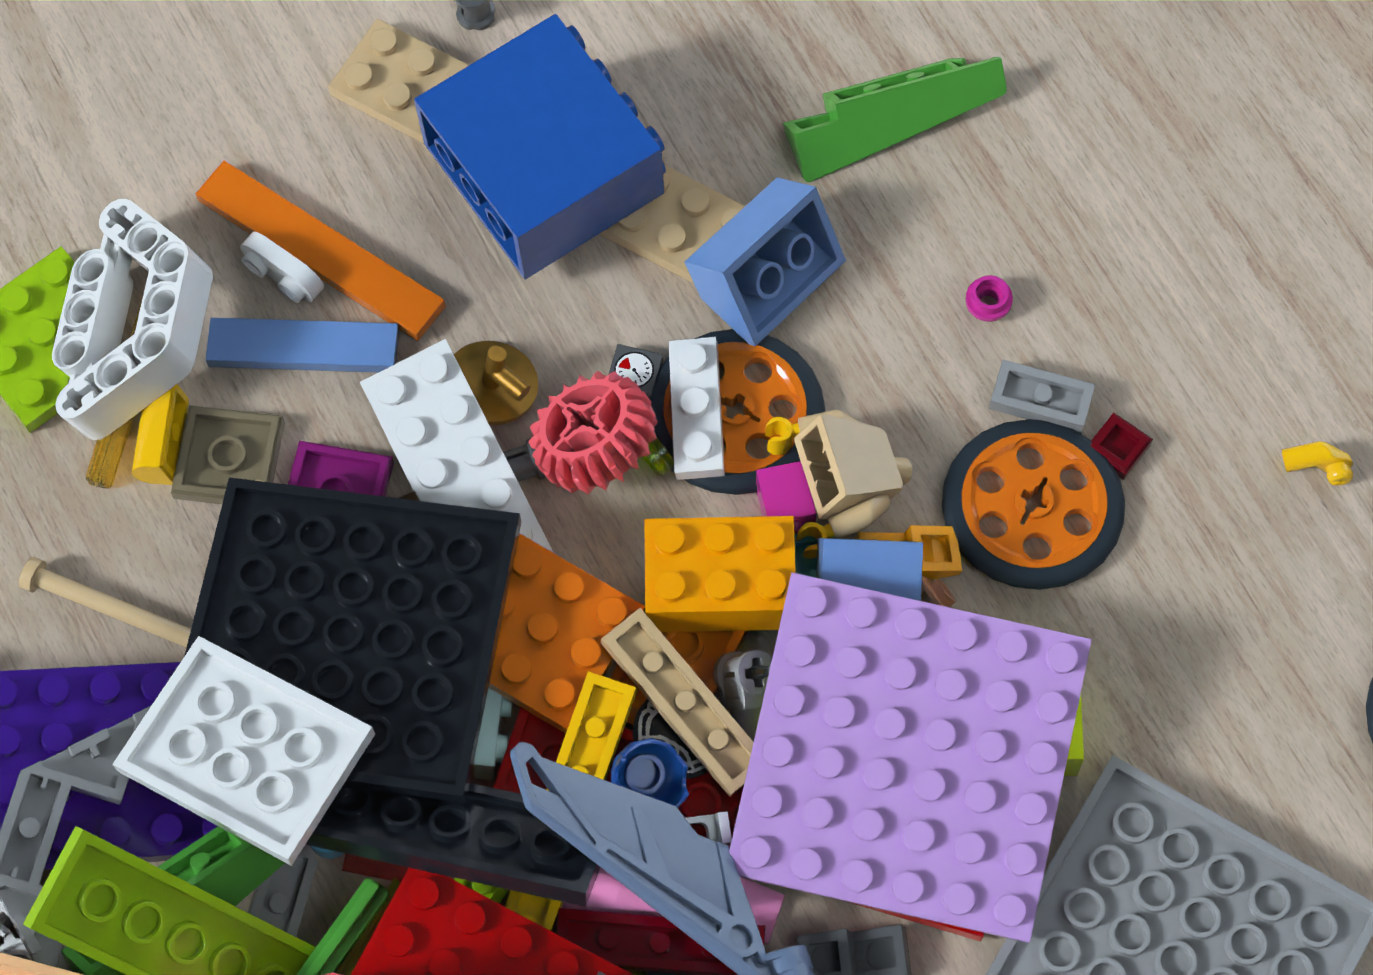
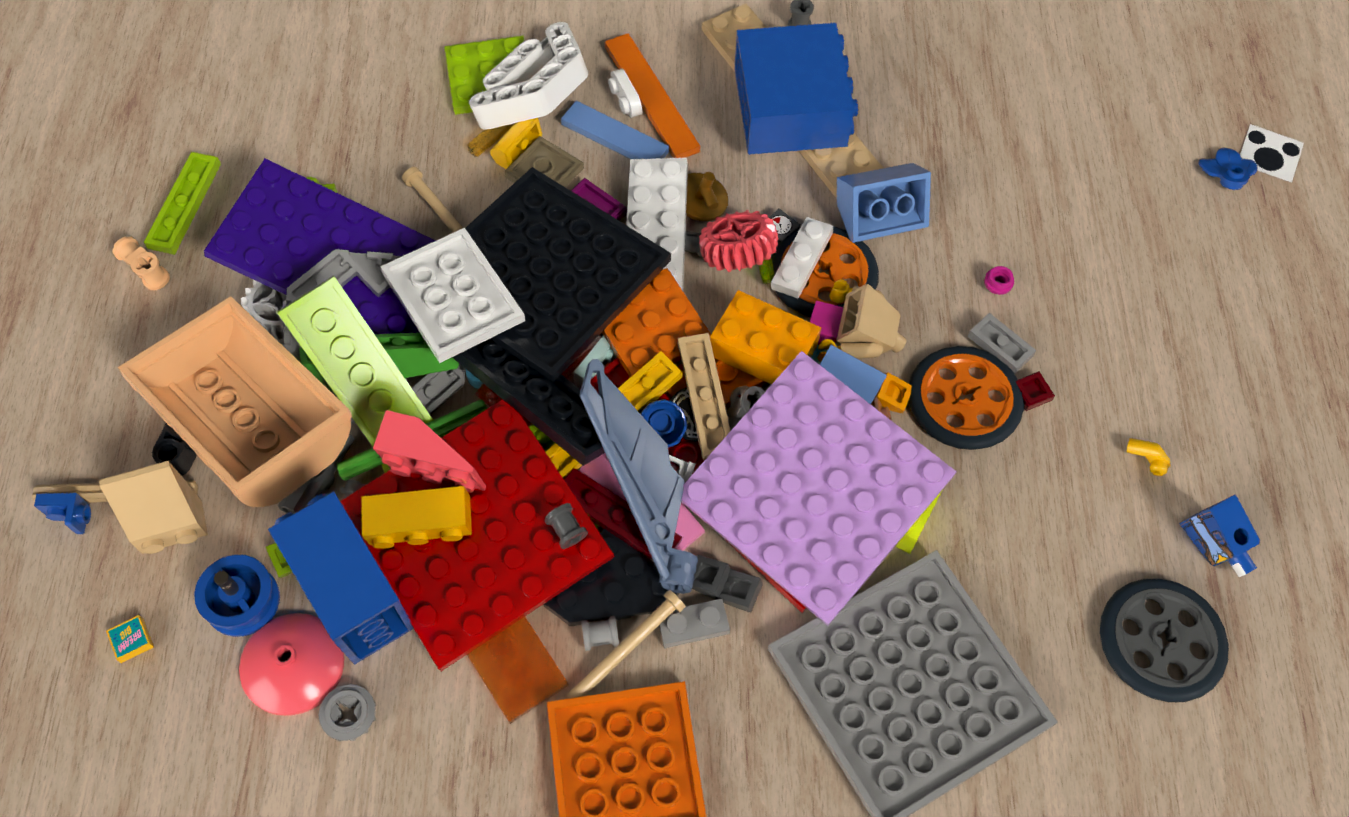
camera: 25 degrees right, 5 degrees down
bright green wedge [783,57,1007,182] -> none

